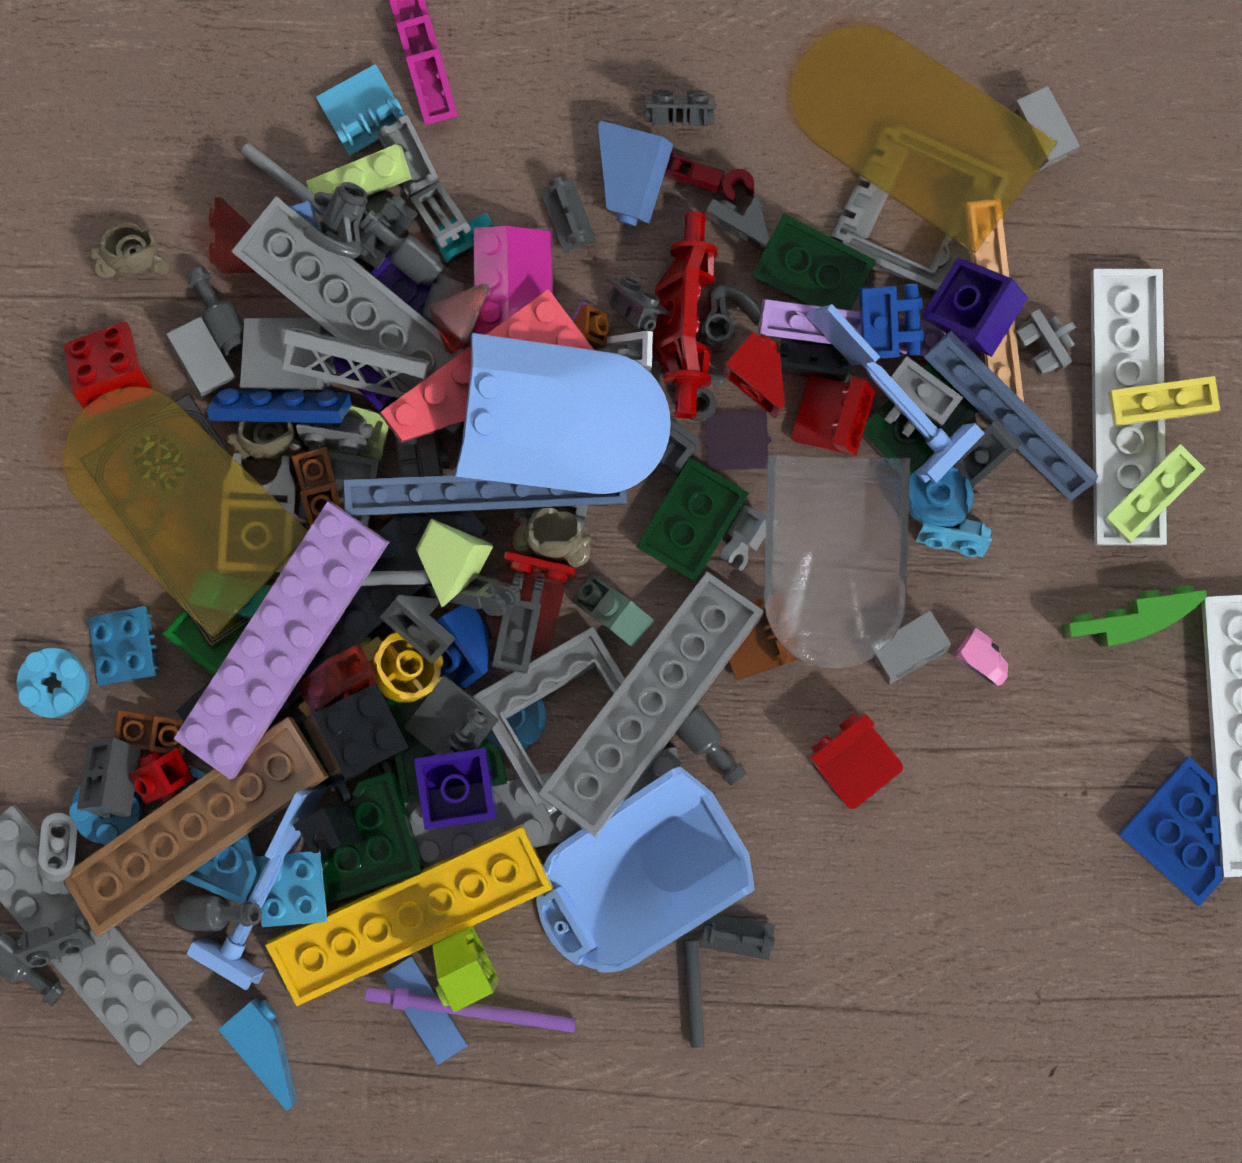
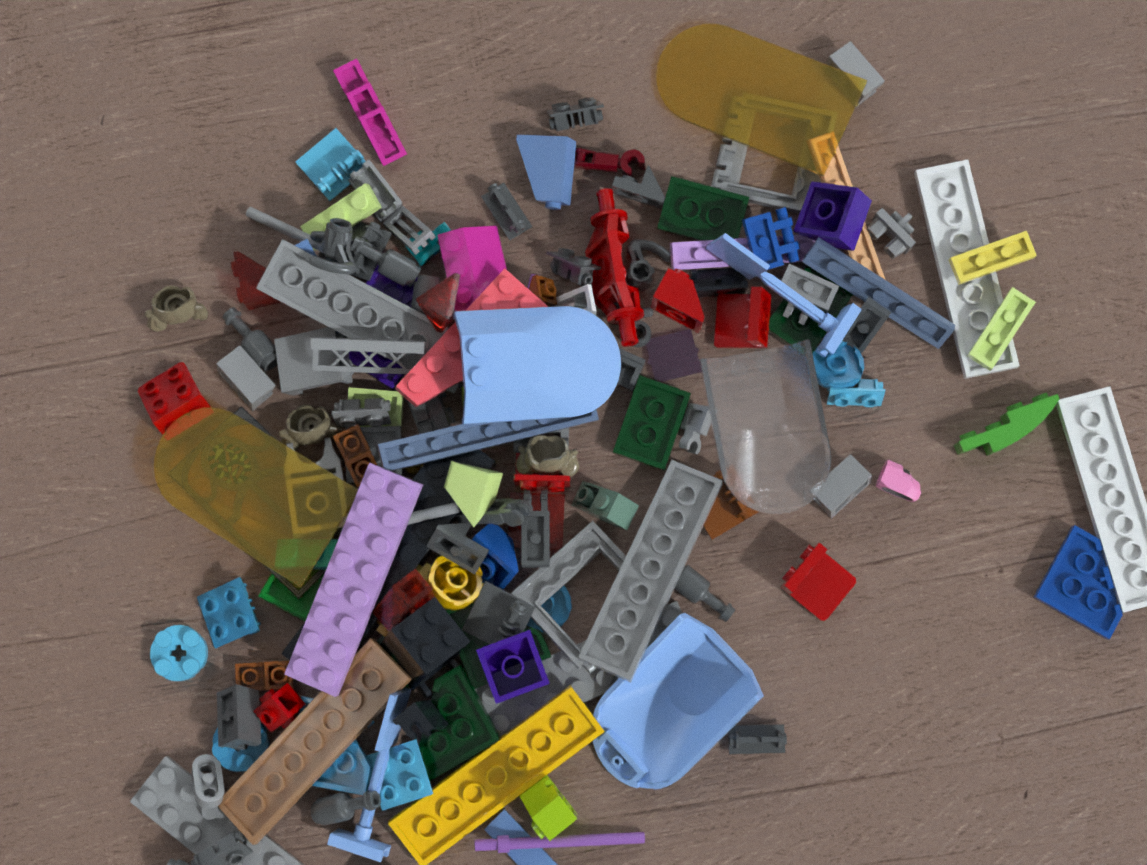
camera: 10 degrees left, 5 degrees down
blue plate [207,388,352,423] -> none
dark grey bar [684,940,705,1048] -> none

